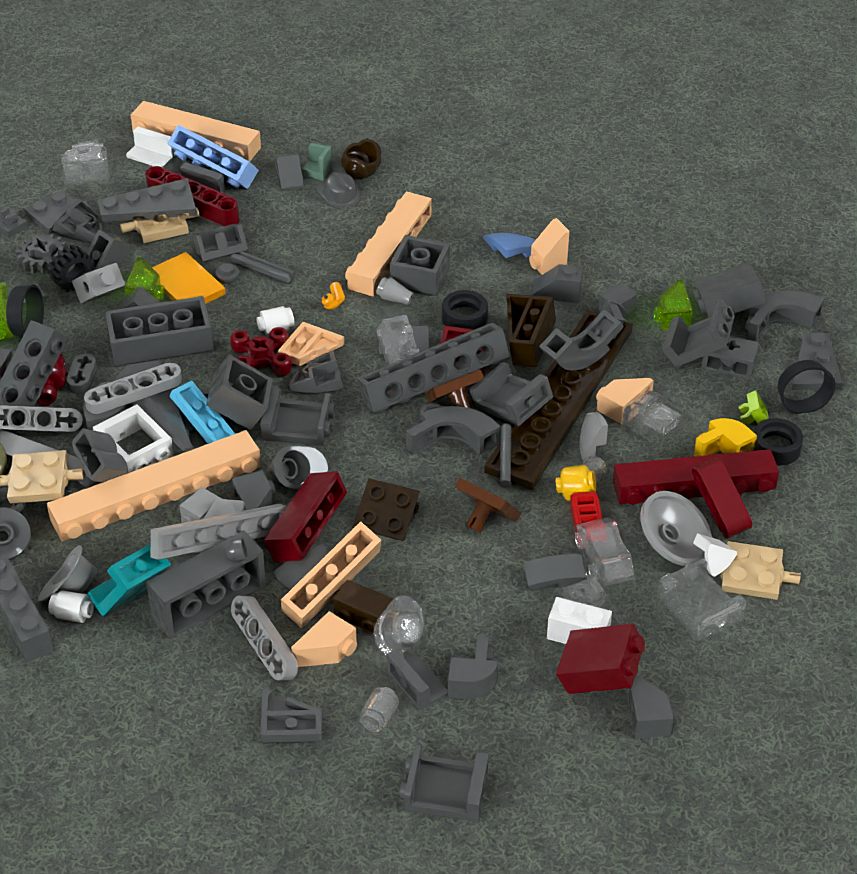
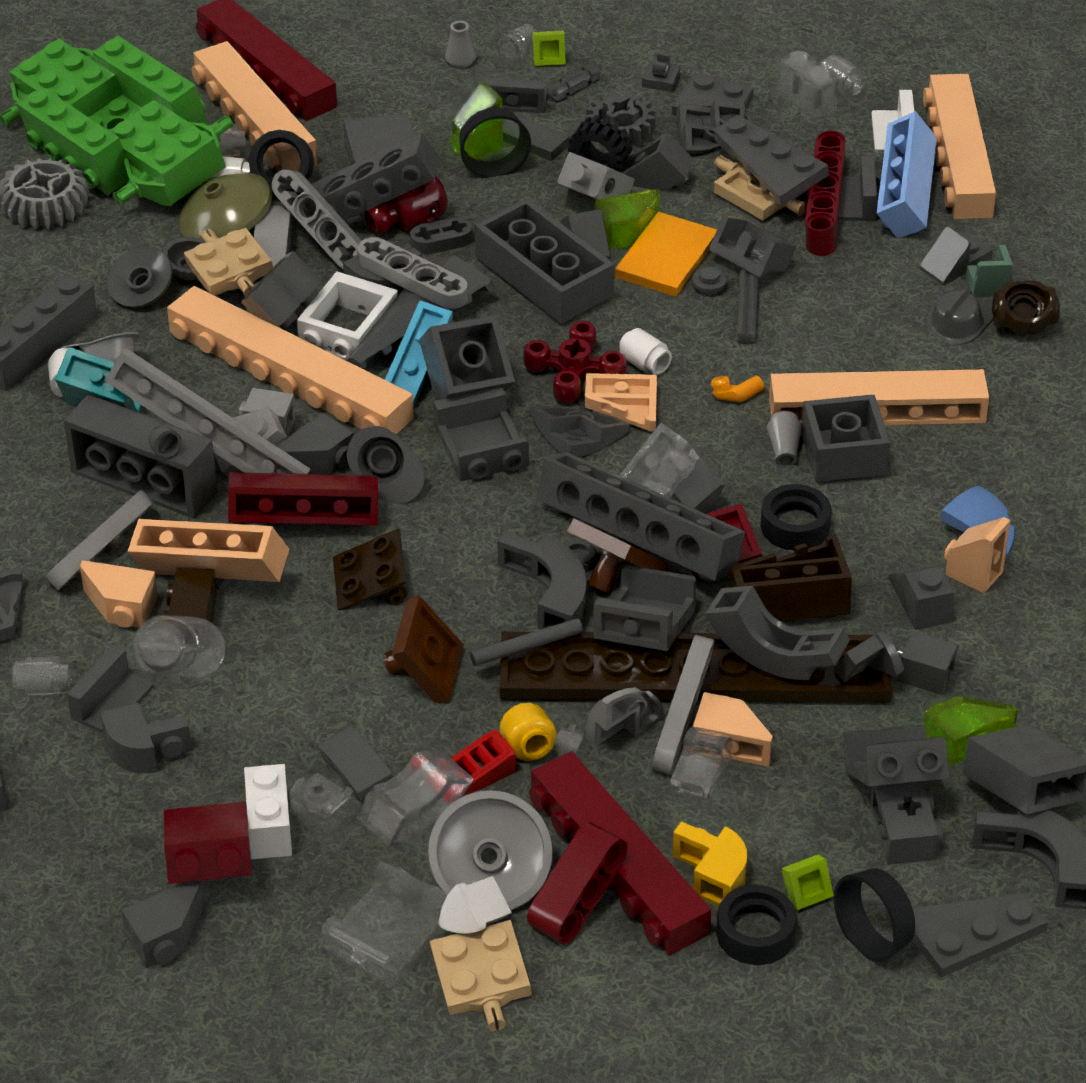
camera: 65 degrees right, 0 degrees up
none -> light grey beam [651,635,715,776]

